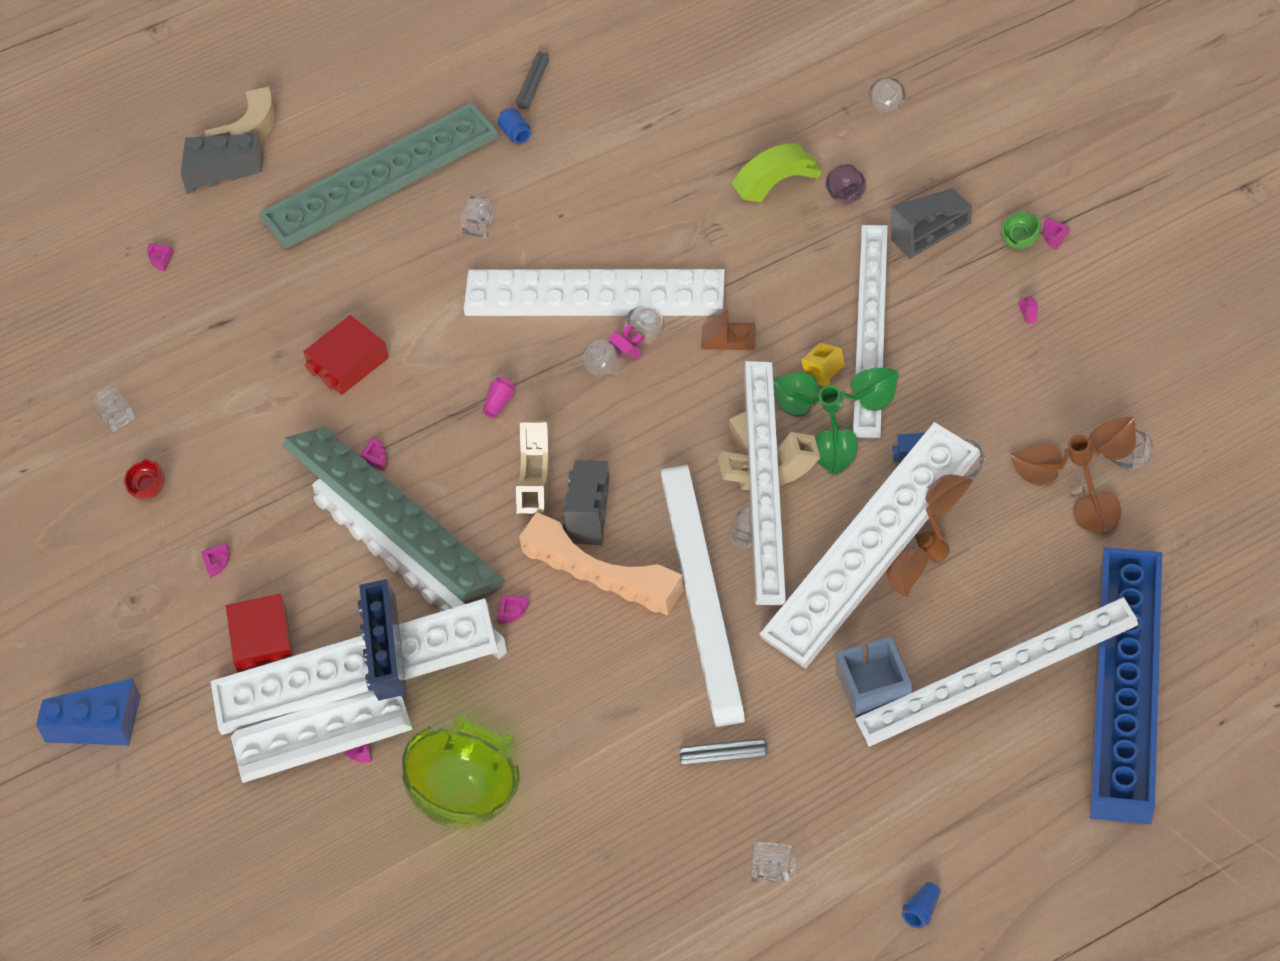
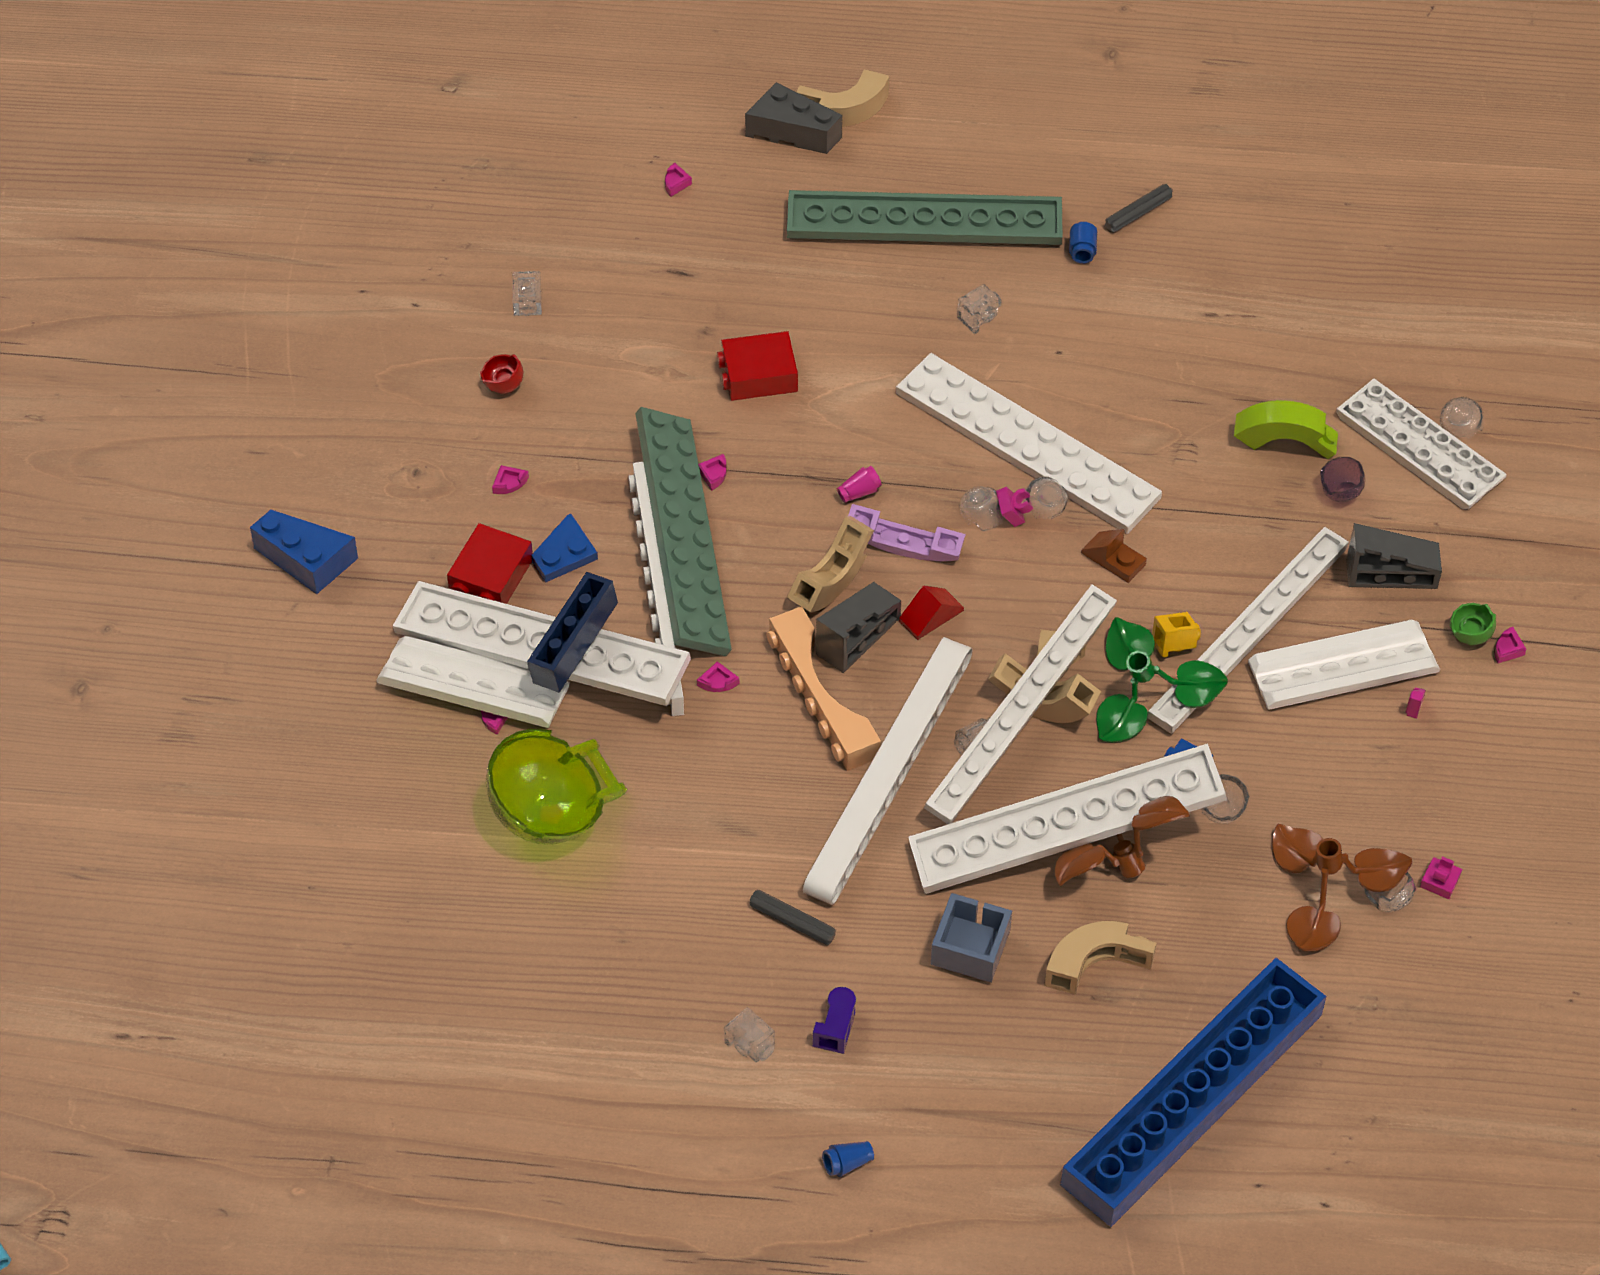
camera: 30 degrees right, 0 degrees up
white plate [855,597,1138,747] -> none
none -> blue wing [531,514,598,583]
none -> dark purple leg [813,987,856,1054]
none -> lavender slope [848,504,965,561]
none -> red slope [899,585,964,640]
none -> tan arch [1045,921,1156,994]
none -> white plate [1248,620,1440,710]
none -> white plate [1336,379,1507,509]
none -> dark pink tile [1420,857,1463,899]

